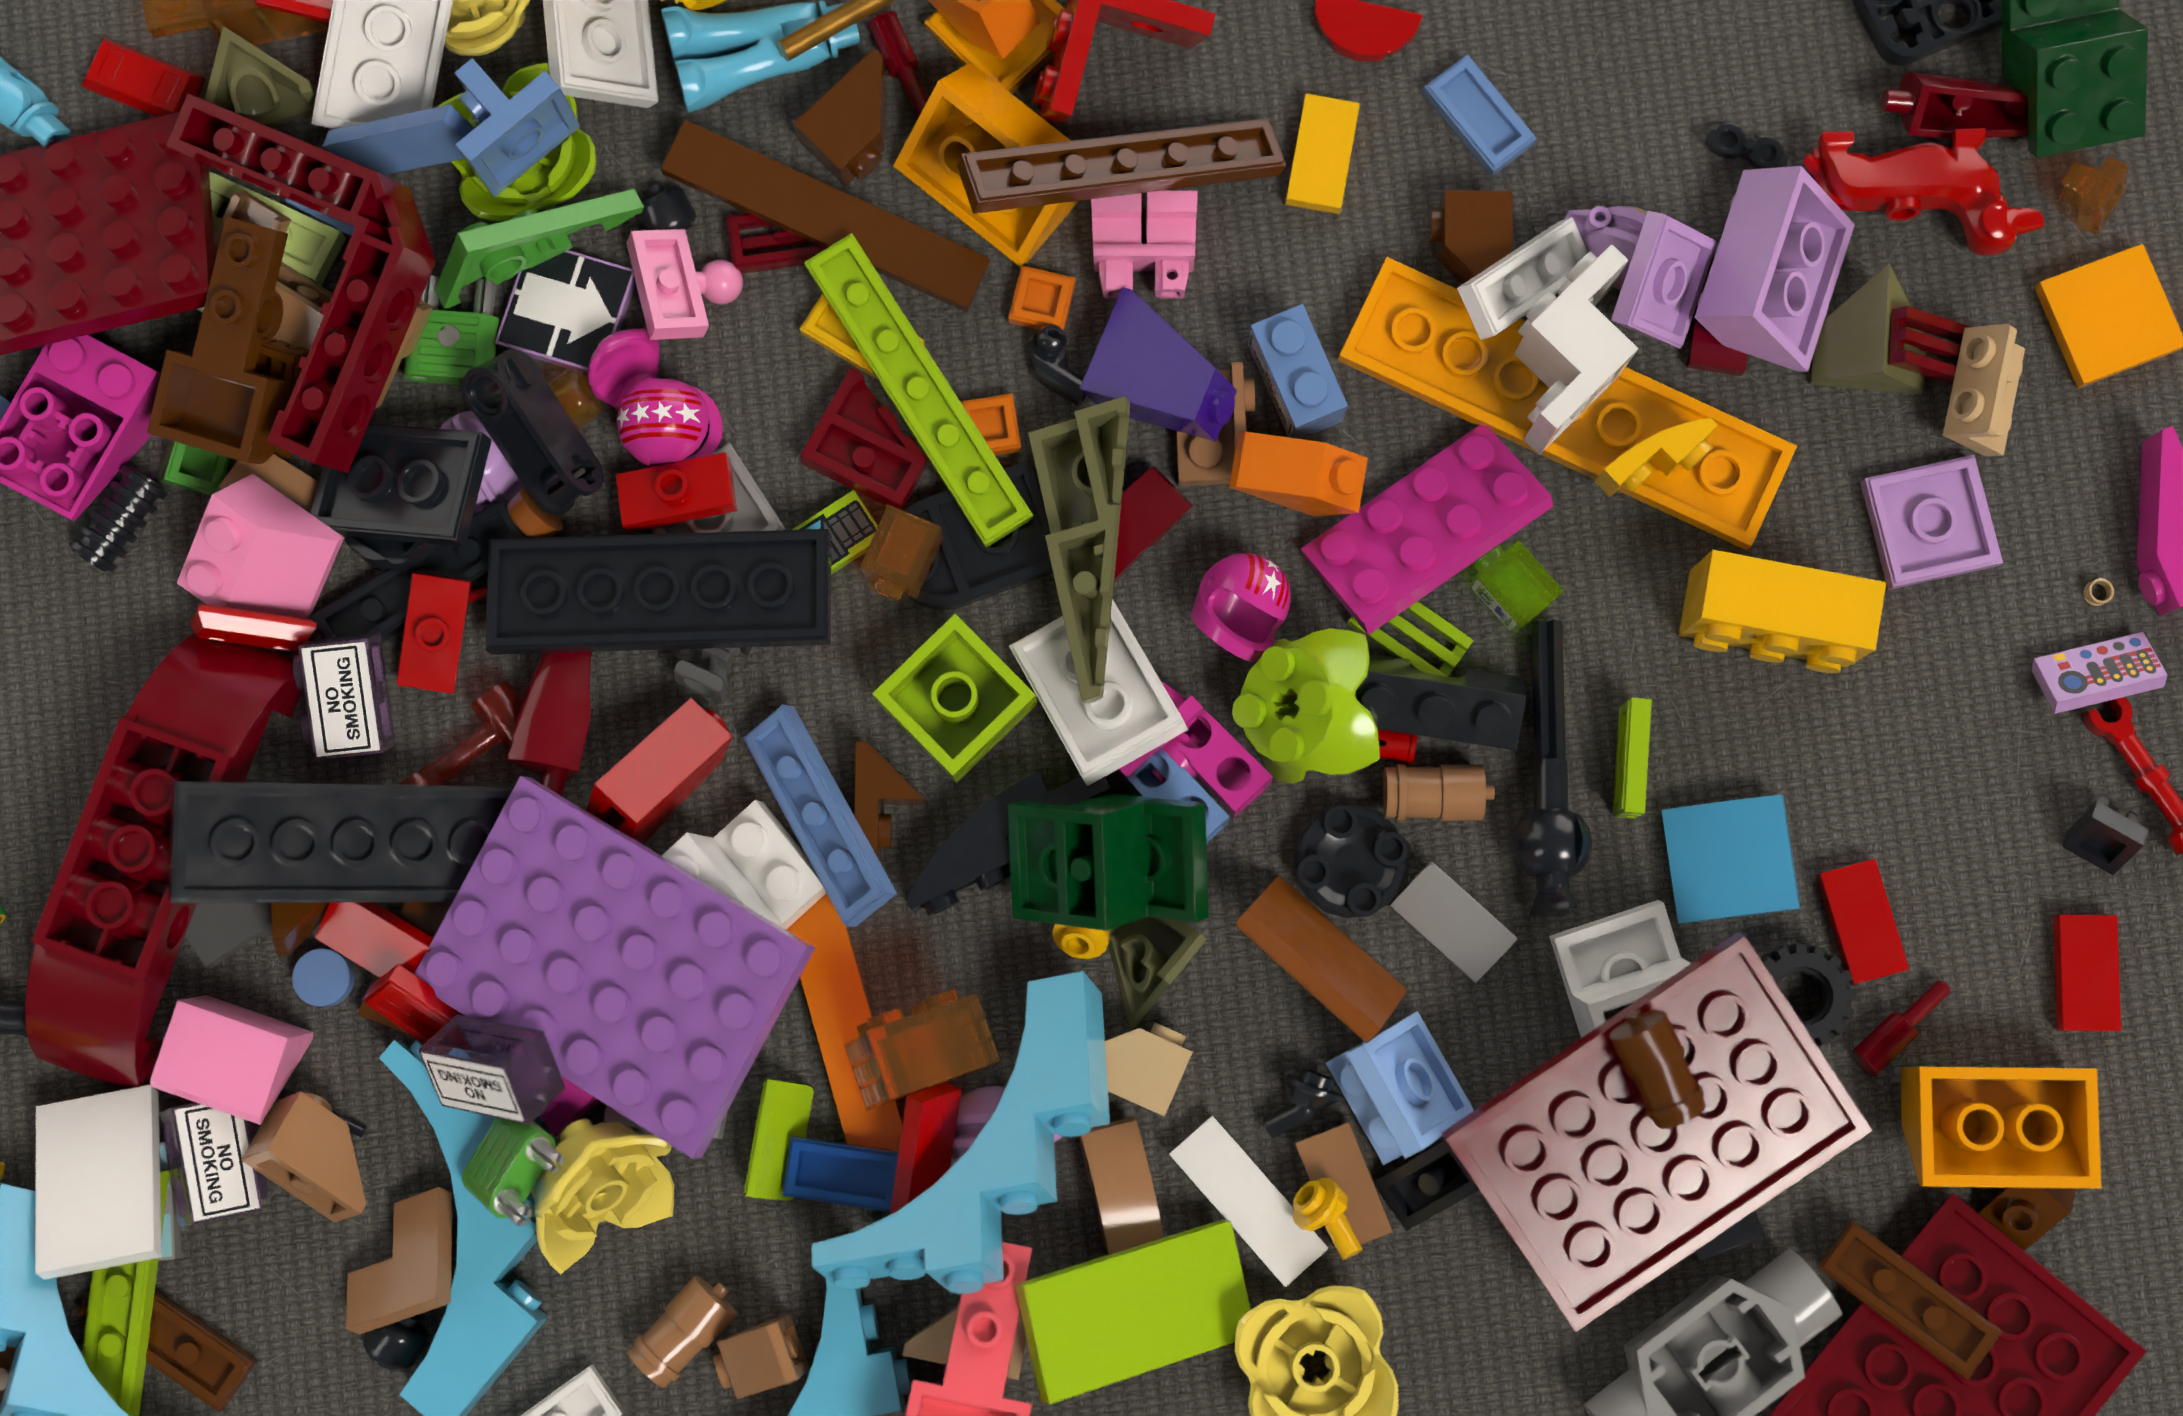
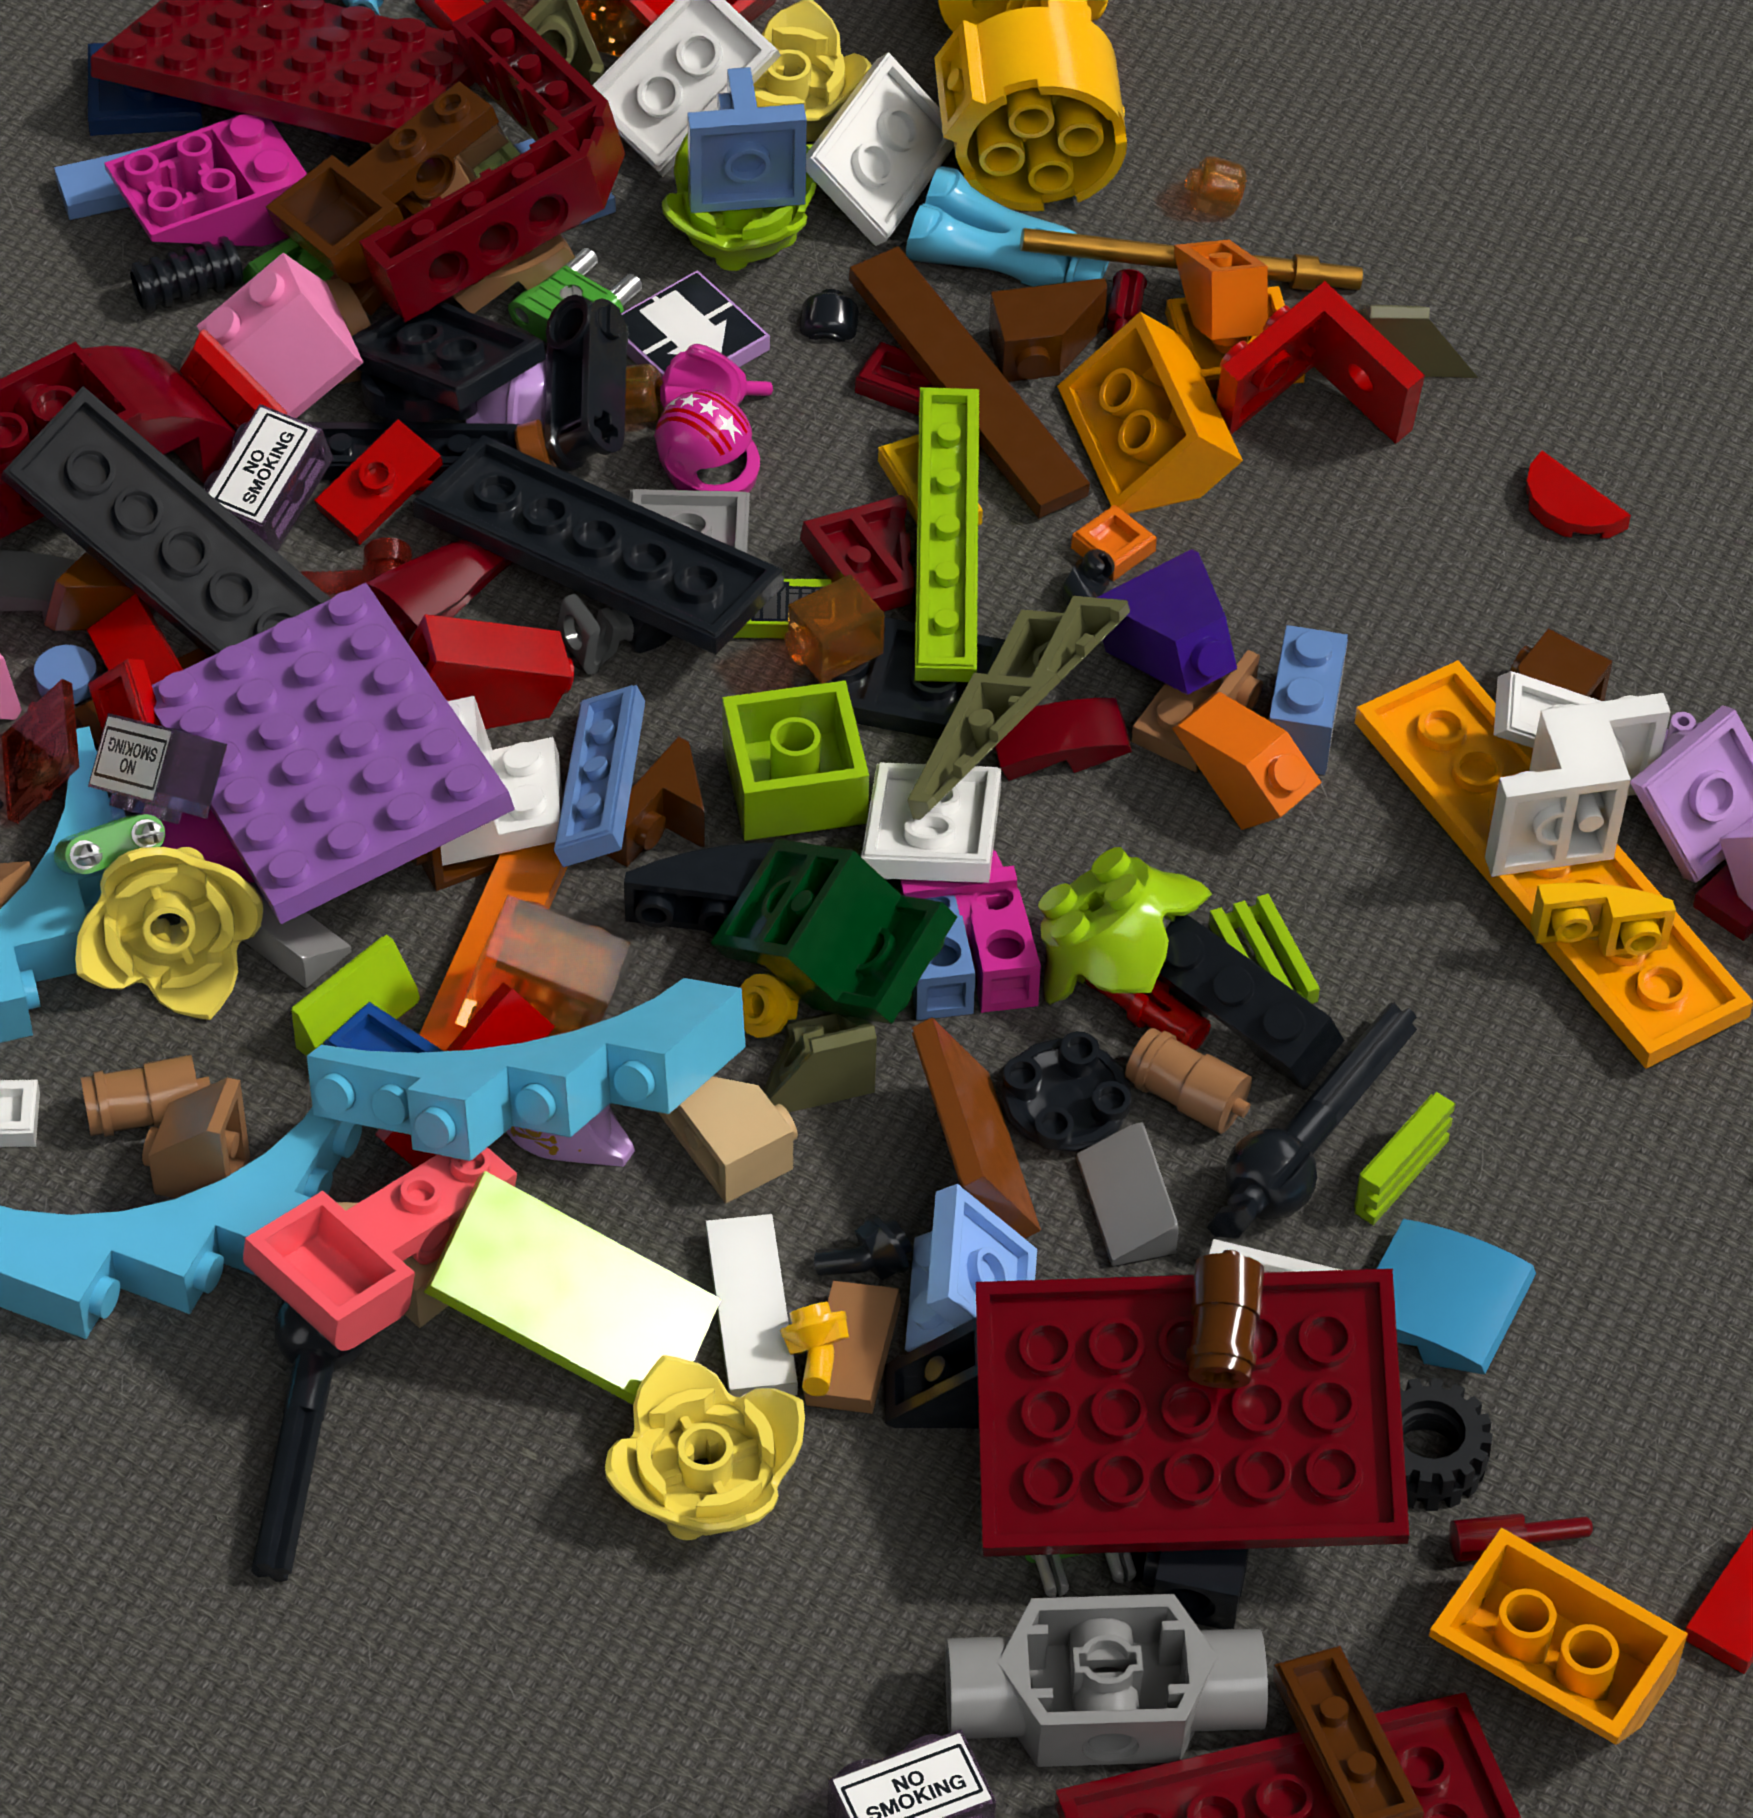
camera: 30 degrees right, 30 degrees down
medium blue tile [322,105,475,175] -> none
bright green wing [435,189,644,309] -> none
red plate [616,452,737,533] -> none
bright pink plate [626,229,743,340] -> none
reddish brown tile [956,118,1286,214] -> none
orange tile [961,393,1022,456] -> none
medium nougat slope [1079,1116,1164,1254] -> none
bright pink hips [1091,191,1198,299] -> none
dark pink helmet [1190,553,1291,663] -> none
yellow tile [1285,94,1360,214] -> none
dark pink plate [1301,424,1554,635] -> none
medium blue tile [1422,54,1537,177] -> none
clear neon green brick [1469,540,1564,637] -> none
yellow brick [1679,550,1886,673] -> none
red tile [1816,859,1910,985] -> none
reddish brown bracket [1976,1187,2077,1251] -> none
none -> clear red piece [1,679,80,824]

